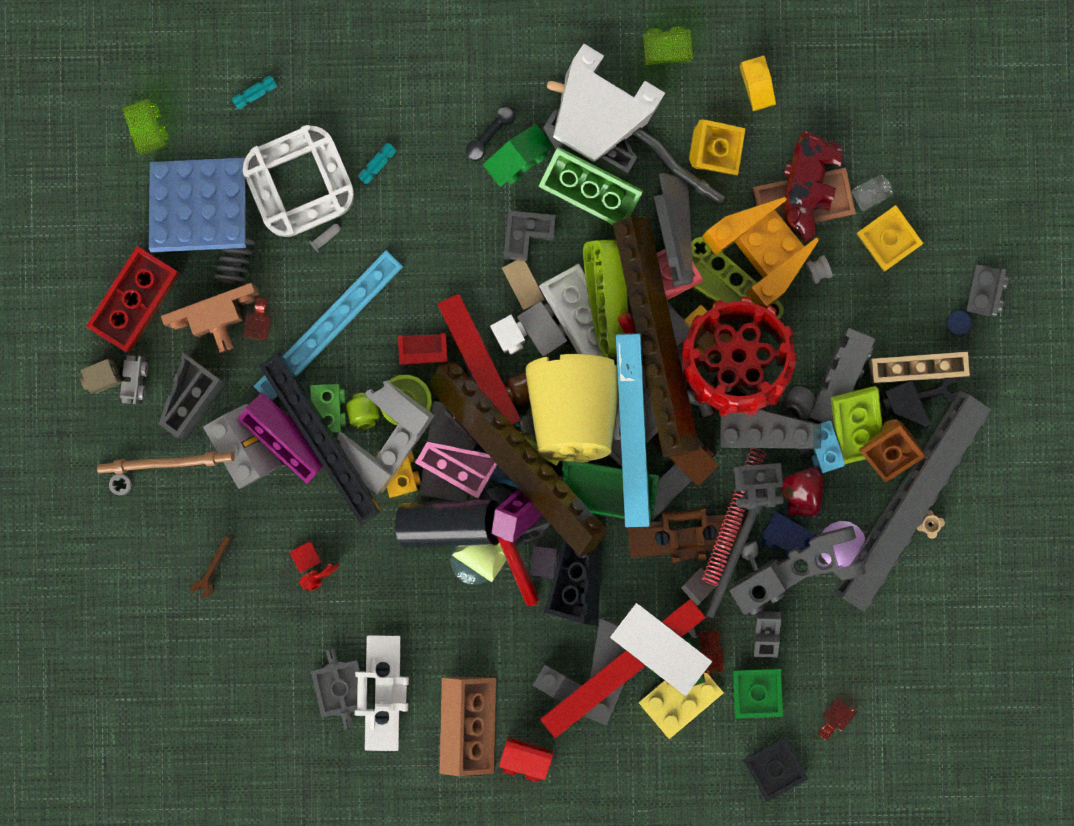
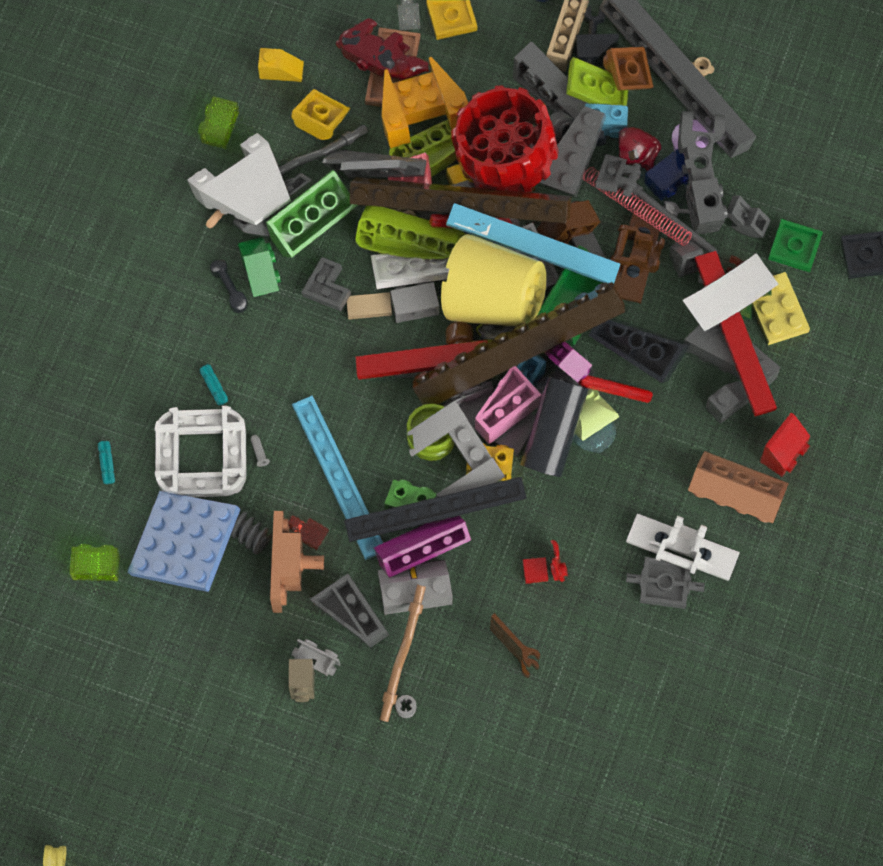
camera: 70 degrees left, 20 degrees down
red brick [85,246,181,353] -> none
lime head [346,393,380,430] -> none
red panel [398,333,448,365] -> none
white brick [490,315,527,355] -> none
clear purple panel [530,546,557,578] -> none
light grey wheel [806,255,833,284] -> none
clear red plate [817,698,856,740] -> none

